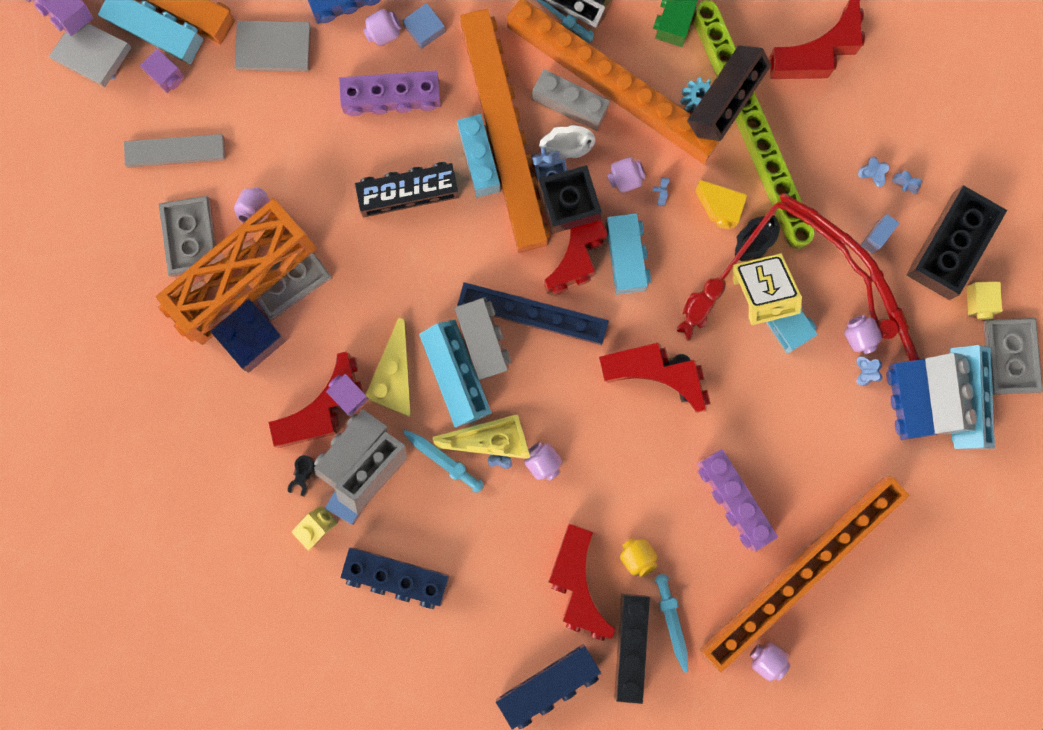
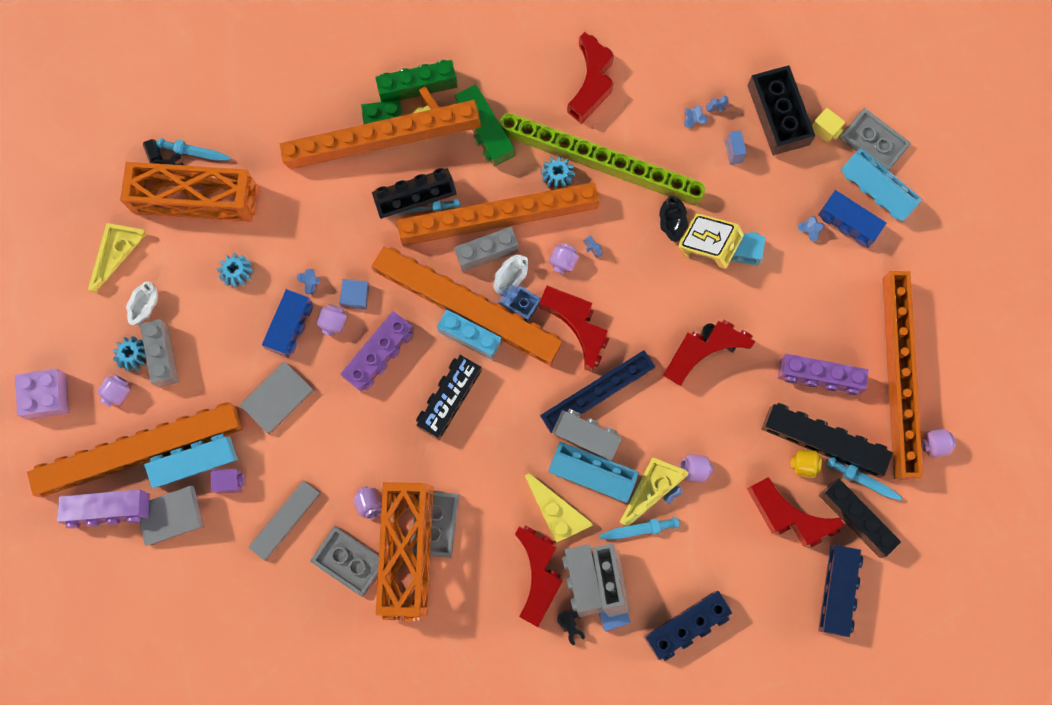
camera: 45 degrees left, 5 degrees down
clear blue brick [210,299,287,373] -> none
light yellow bracket [292,506,338,551] -> none
medium lavender brick [326,374,369,416] -> none
black brick [537,165,602,234] -> none
medium azure brick [606,213,651,295] -> none
red piece [676,193,920,361] -> none
black brick [687,45,772,142] -> none
yellow slope [695,180,747,229] -> none
lavender head [844,315,882,354] -> none
brick [925,353,977,435] -> none
none -> black brick [761,403,893,478]

